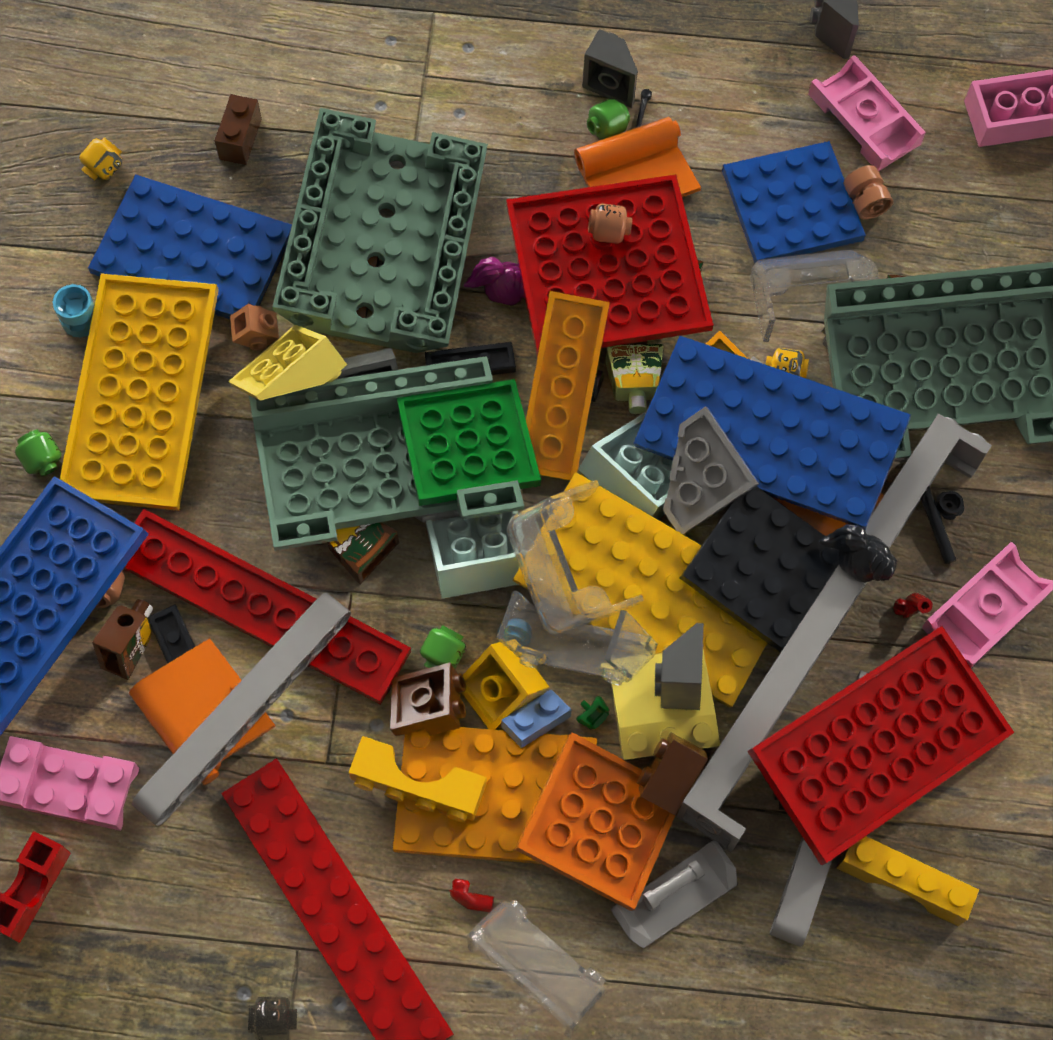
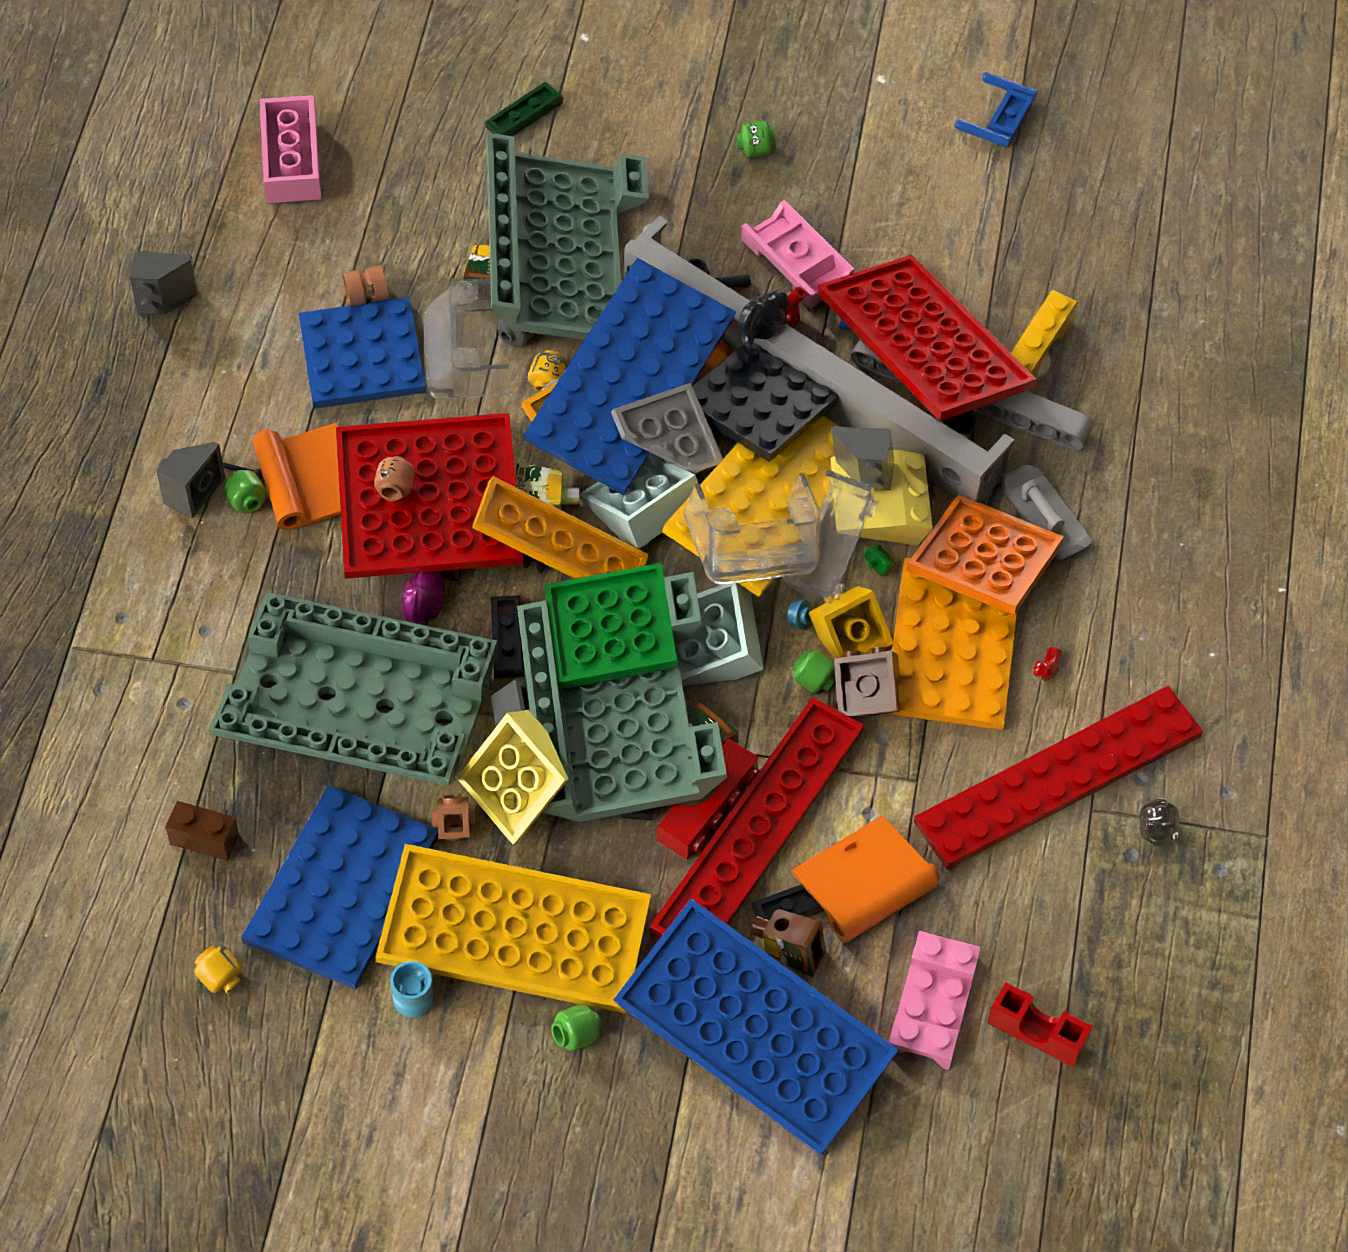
camera: 85 degrees left, 10 degrees down
light grey beam [132,592,351,826] -> none
yellow arch [348,736,486,822] -> none
clear windscreen [467,899,606,1039] -> none
medium blue plate [501,690,571,748] -> none
reddish brown brick [637,732,708,815] -> none
bright pink piece [808,55,926,171] -> none
none -> red arch [657,738,759,860]

